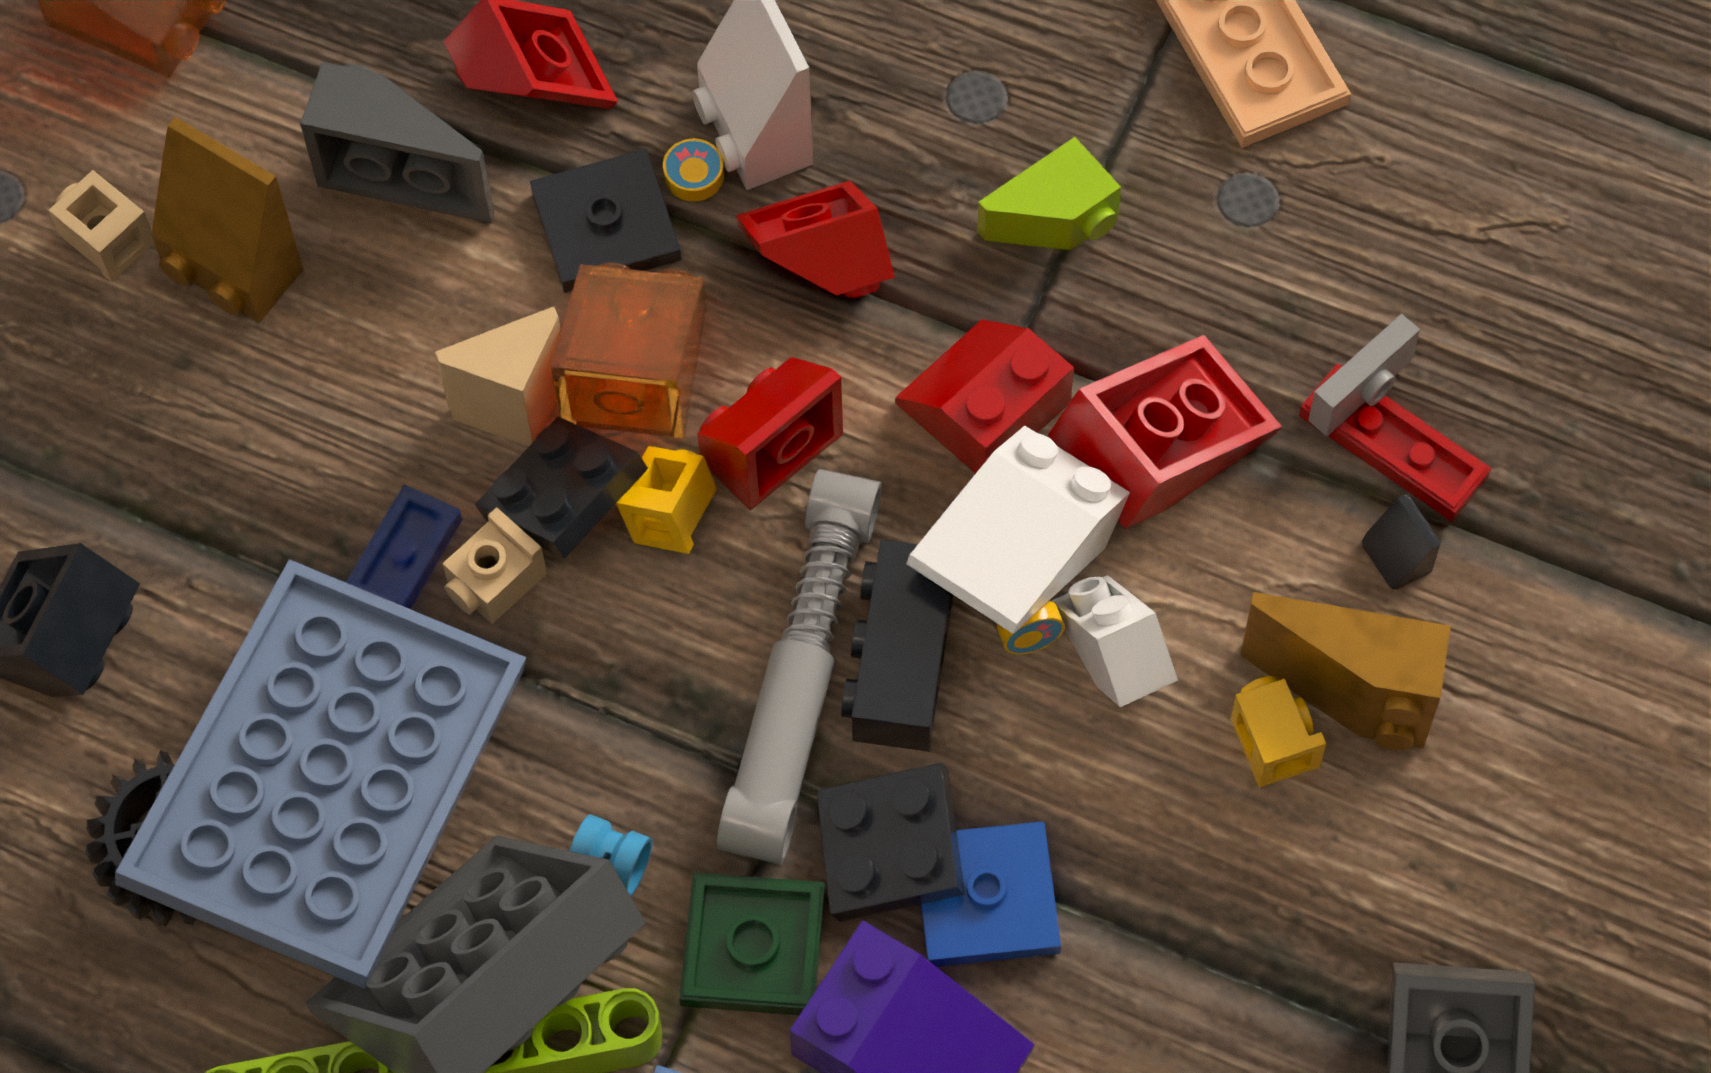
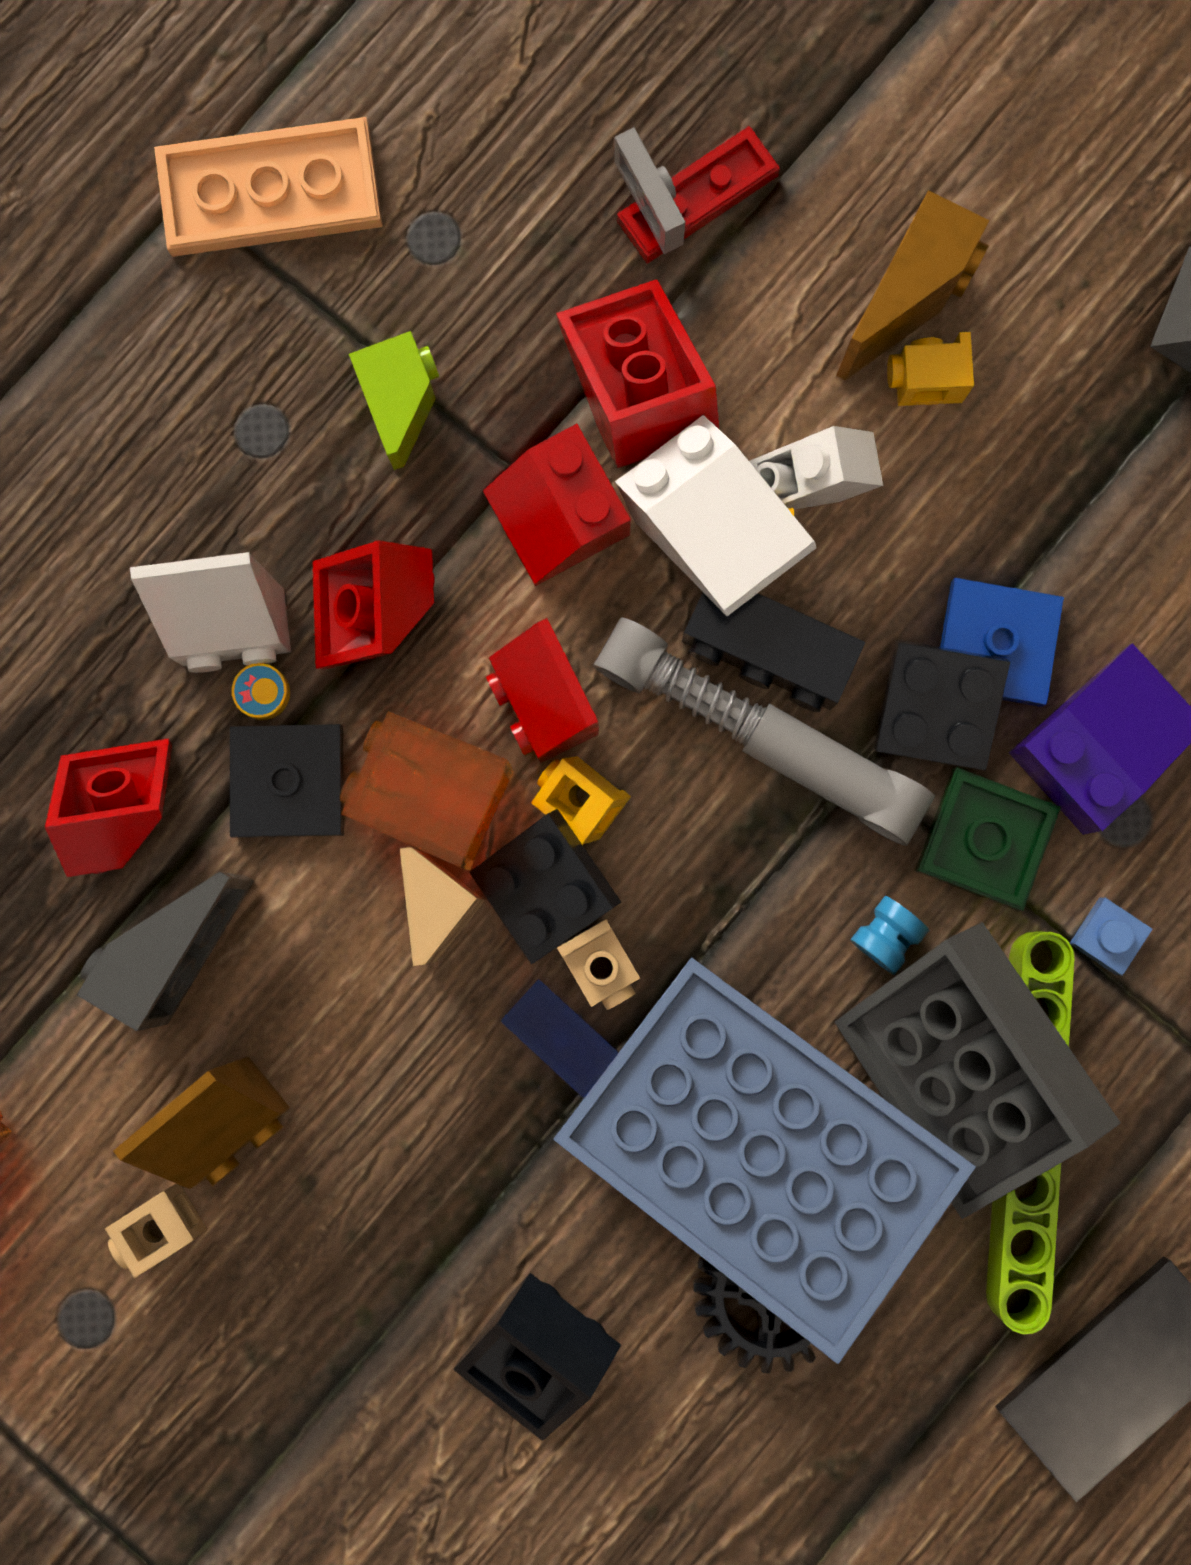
camera: 70 degrees left, 20 degrees up
black slope [1362,494,1441,590] -> none

